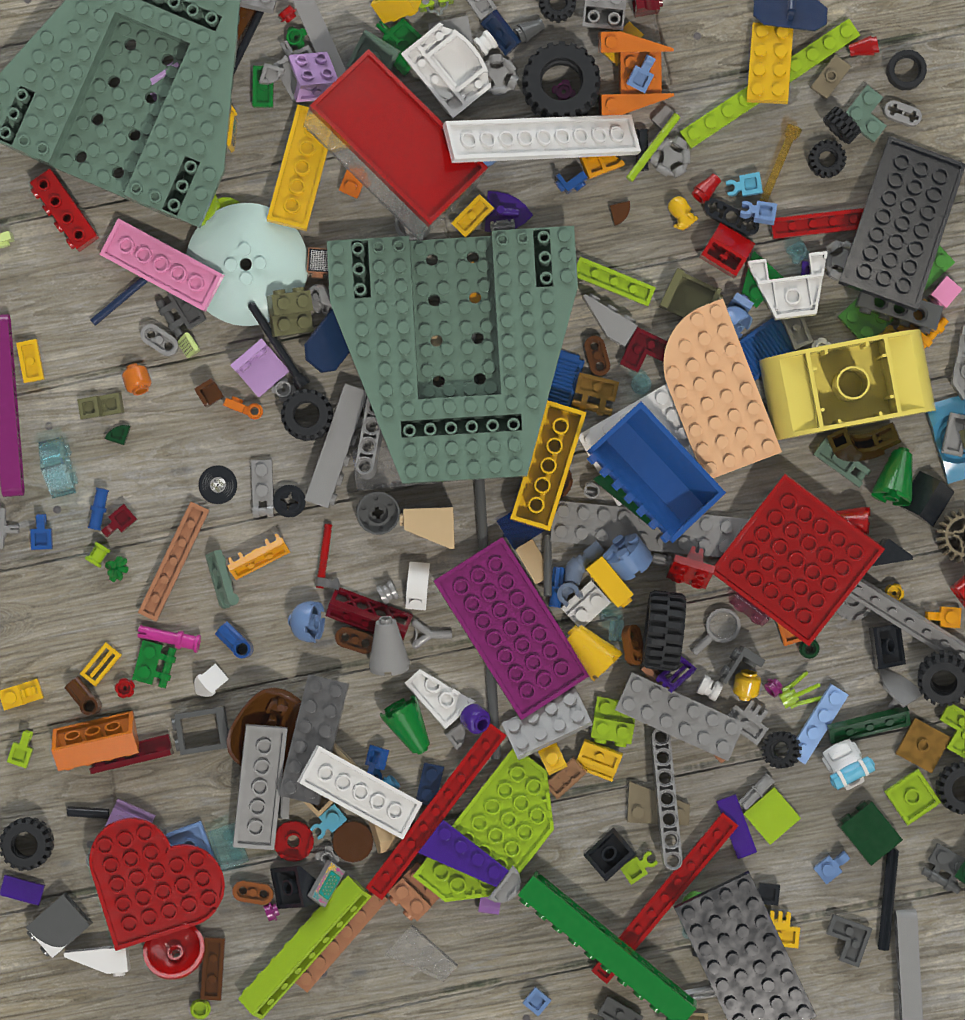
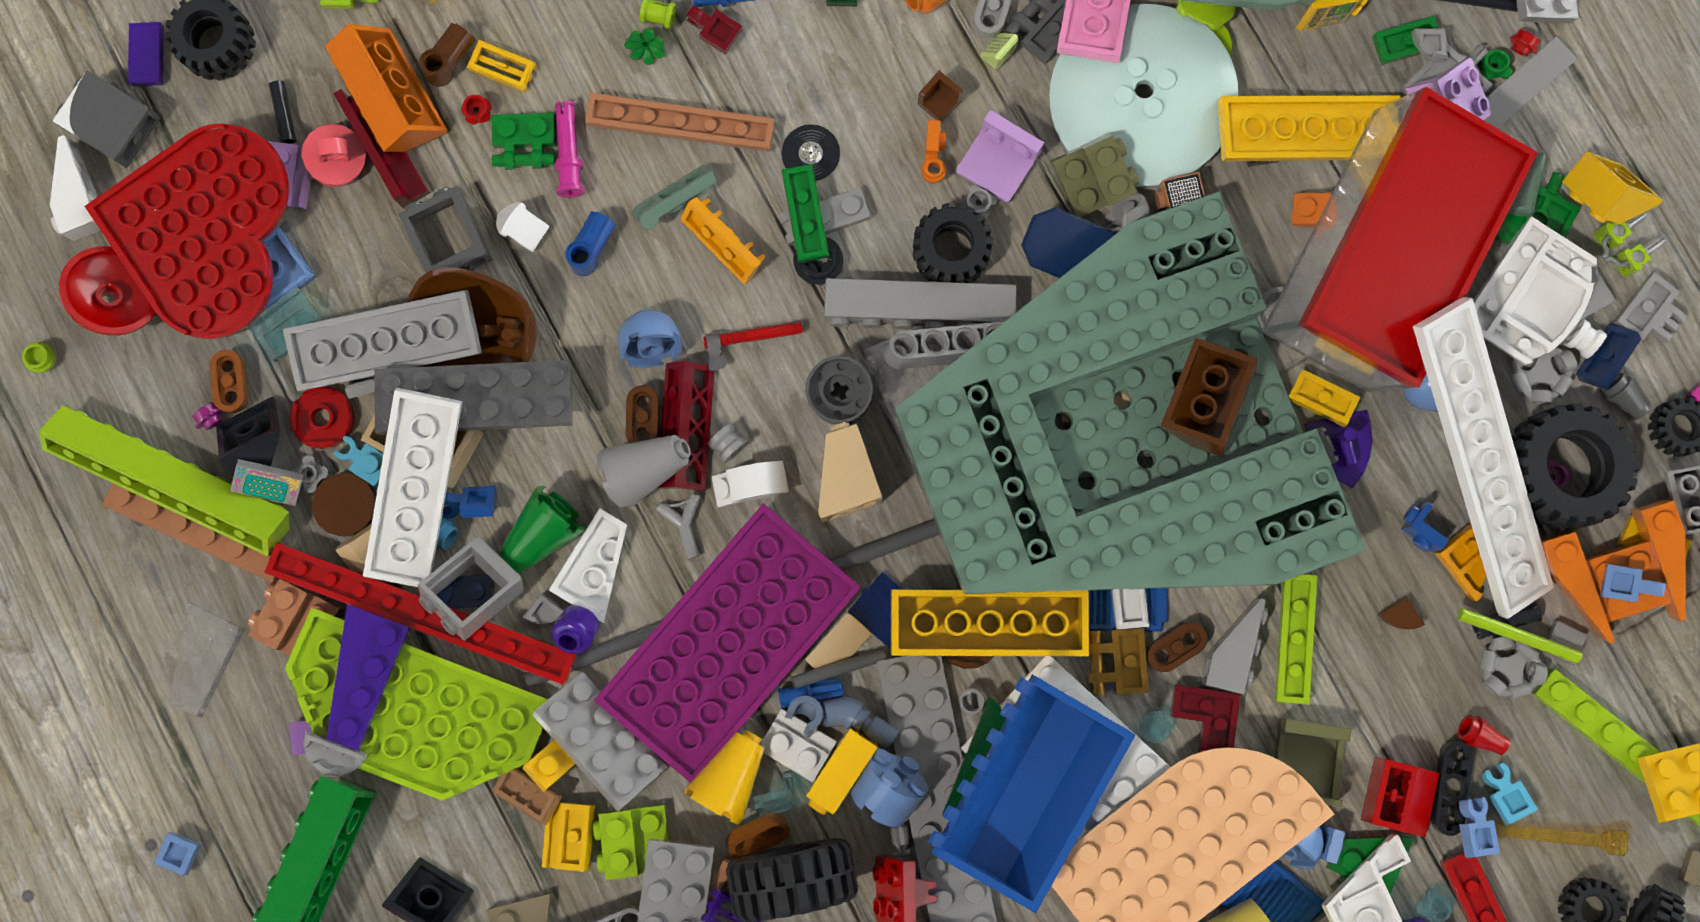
camera: 85 degrees right, 5 degrees down
reddish brown plate [200,936,226,1001] -> none
black piece [248,302,310,390] -> none
yellow animal [668,196,698,231] -> none
none -> coral tile [301,124,367,188]
none -> light grey window [418,536,523,641]
none -> green tile [781,164,829,263]
none -> white tile [1111,589,1149,630]
none -> reddish brown slope [1161,338,1258,458]

